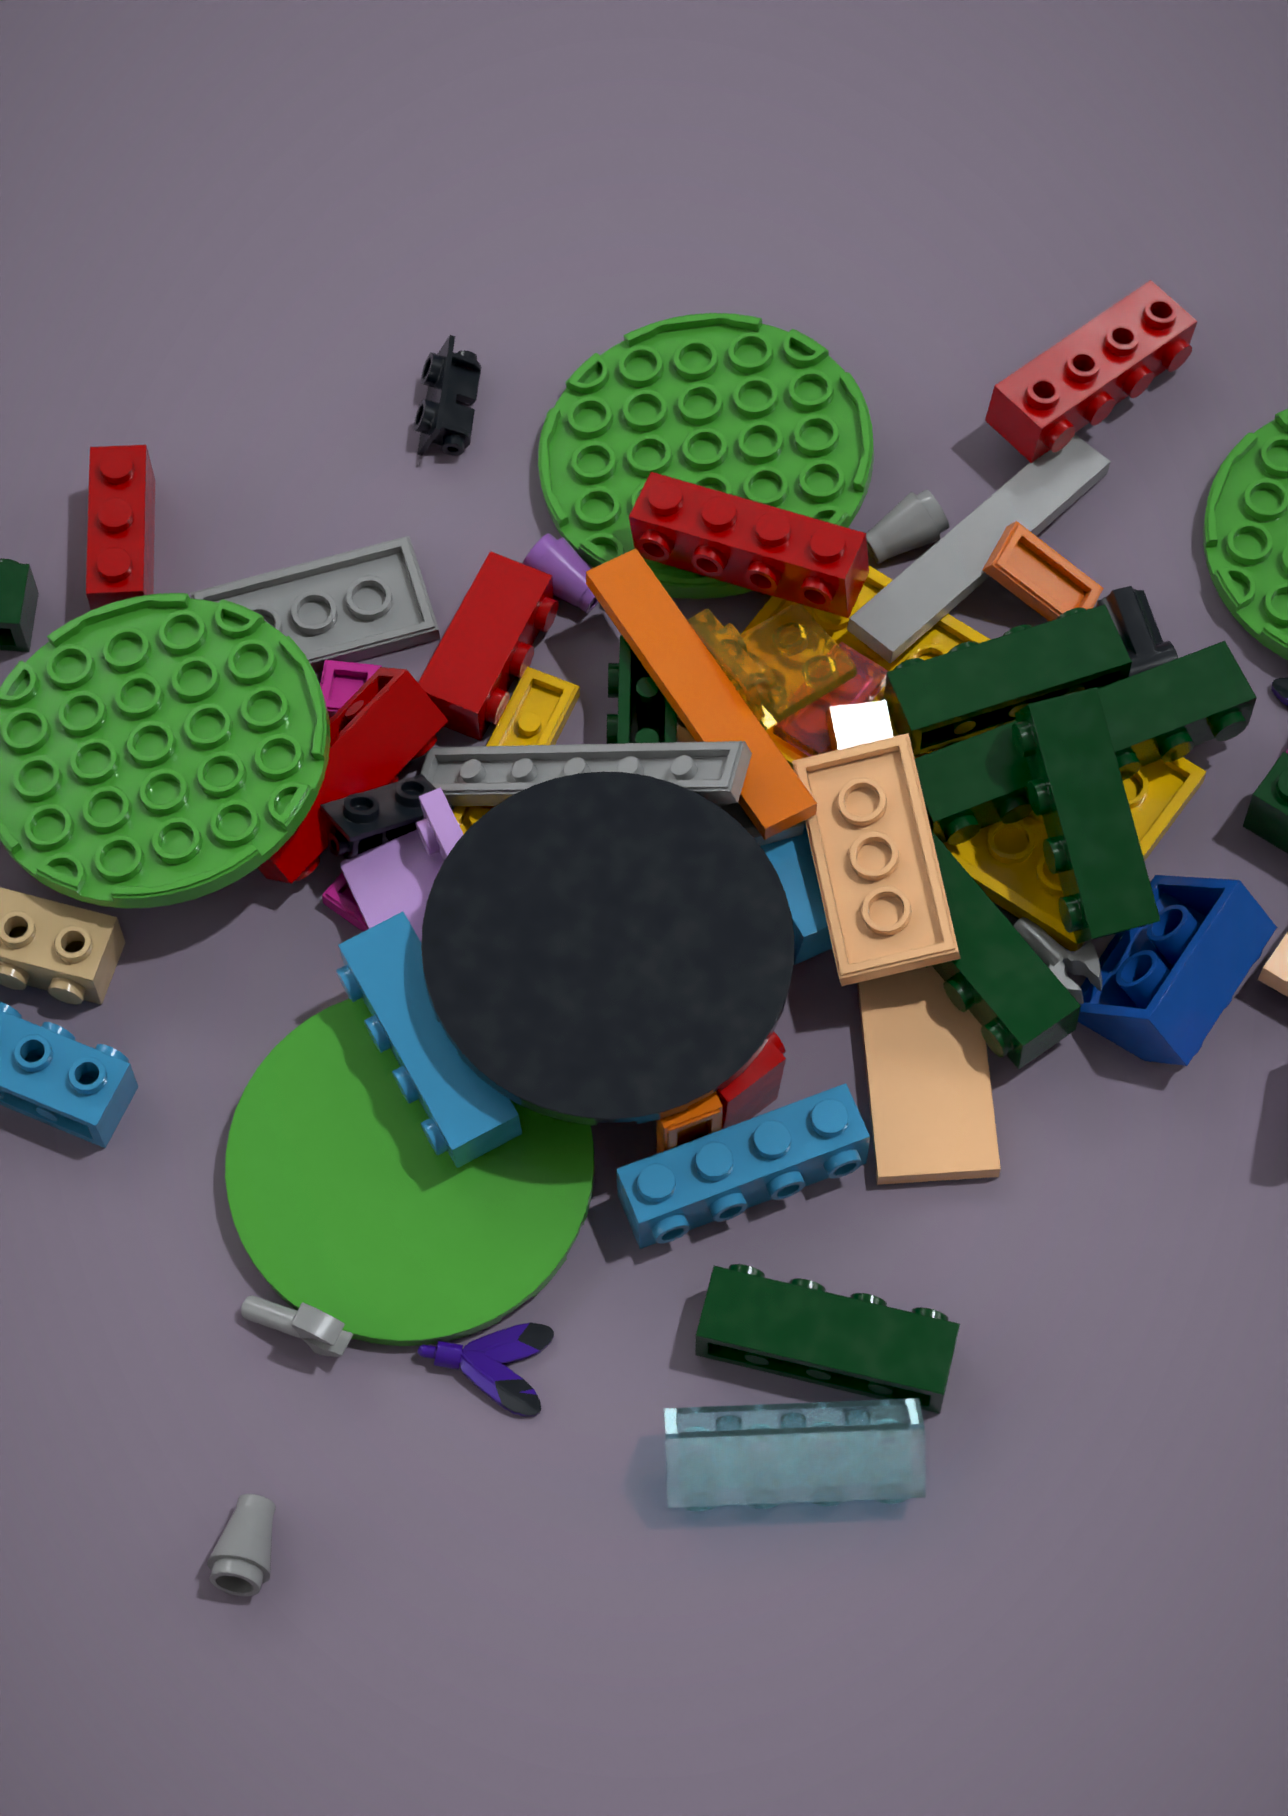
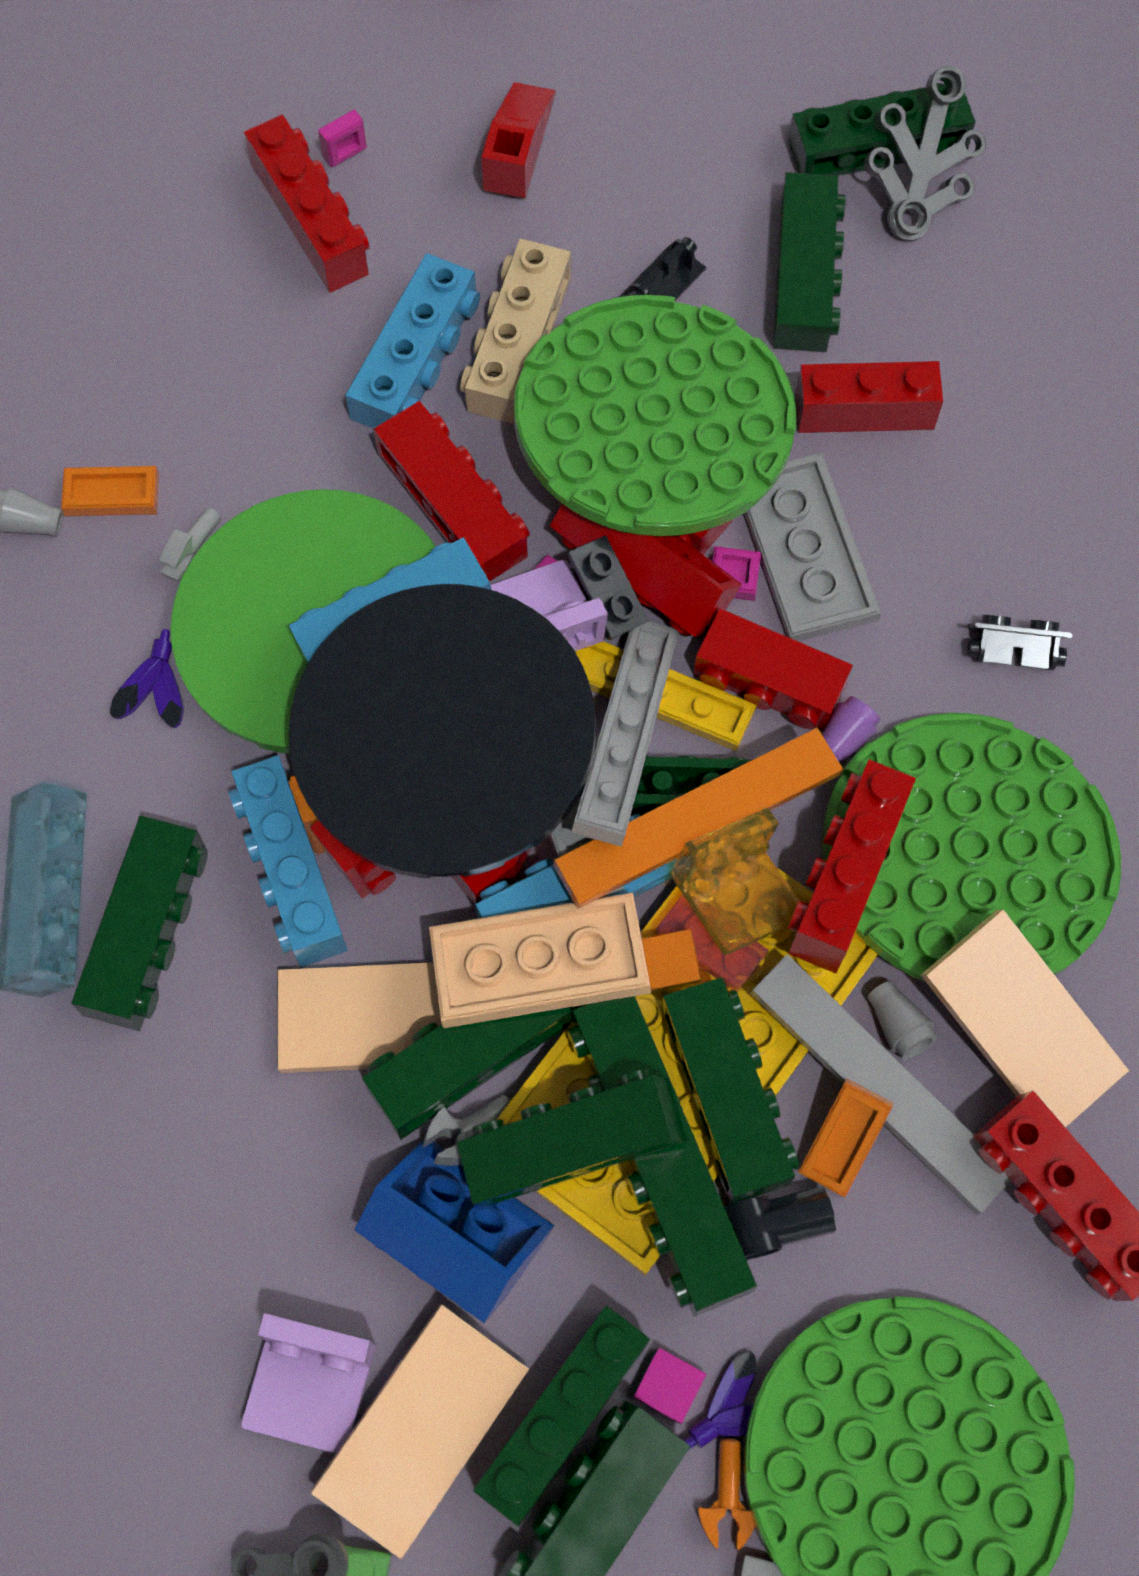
camera: 90 degrees right, 5 degrees up
none -> orange tile [61,466,159,516]
none -> red brick [373,400,530,582]
none -> light nougat tile [921,910,1129,1127]

